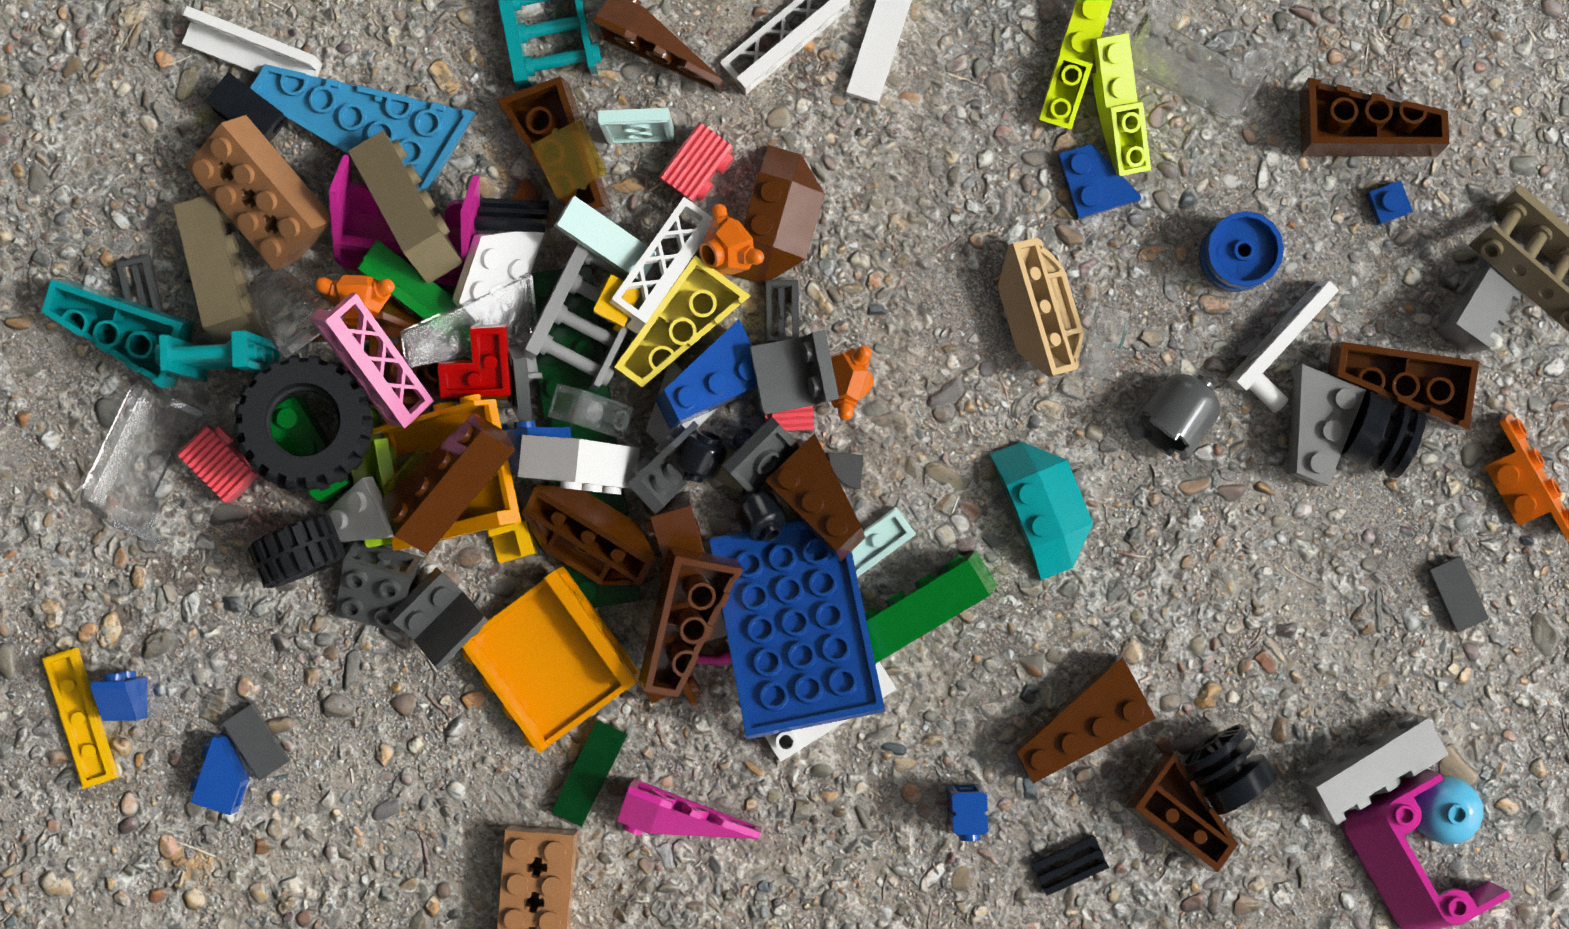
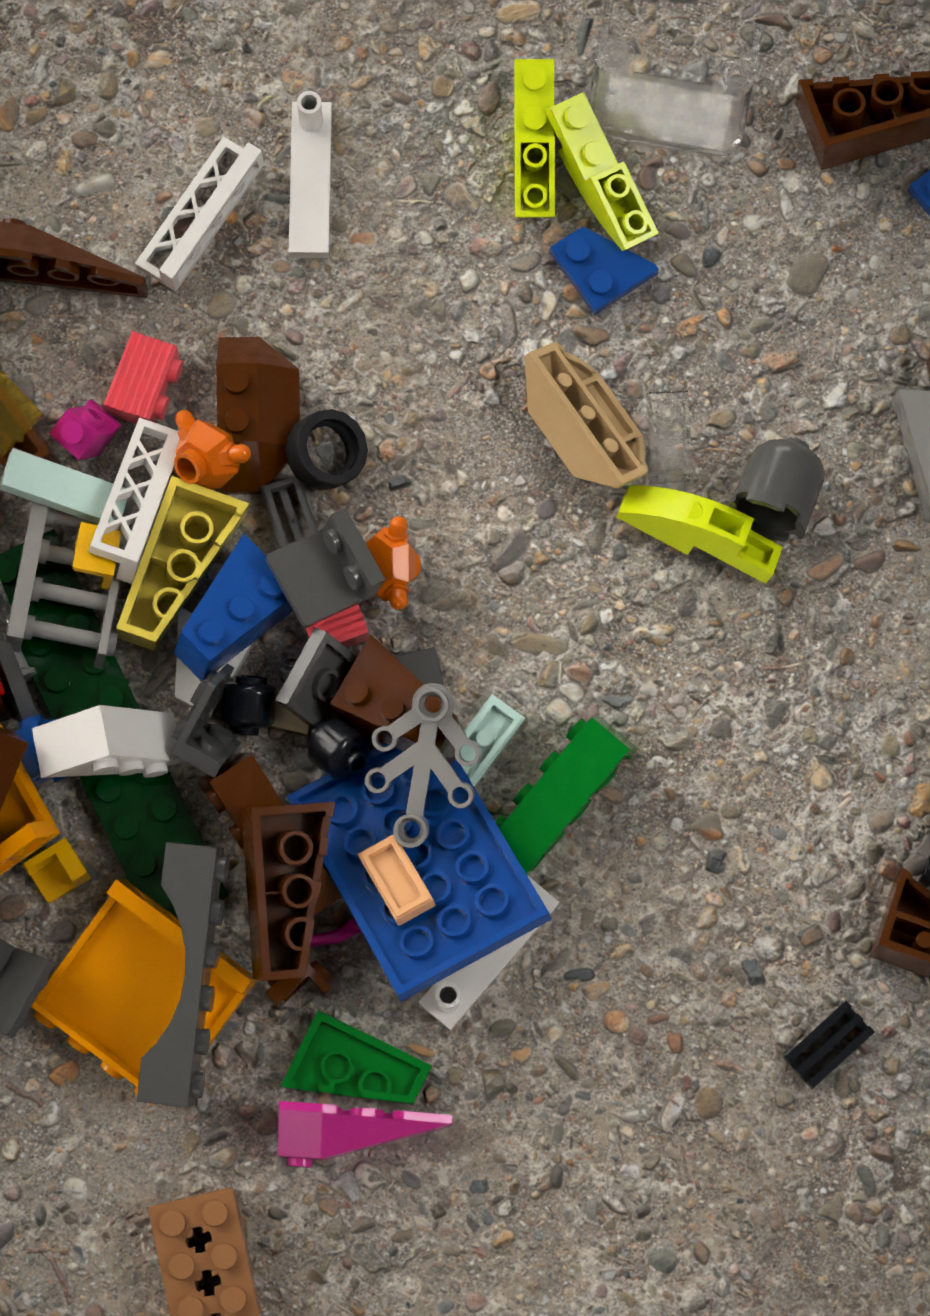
camera: 20 degrees left, 10 degrees down
reddish brown wedge [521,485,656,586] -> none
clear slope [548,384,634,440] -> none
dark green tile [551,719,628,827] -> none
light aqua tile [598,108,675,144] -> none
blue brick [947,784,988,841] -> none
teal wedge [989,442,1093,580] -> none
reddish brown wedge [1013,655,1155,784] -> none
blue wheel [1199,211,1284,293] -> none
white piece [1226,281,1339,413] -> none
none -> dark pink brick [49,399,122,460]
none -> dark grey arch [136,842,229,1108]
none -> green wing [280,1010,432,1105]
none -> black tyre [285,409,368,491]
none -> light nougat tile [358,834,436,926]
none -> light grey plant [365,683,482,848]
none -> neon yellow slope [616,485,783,584]

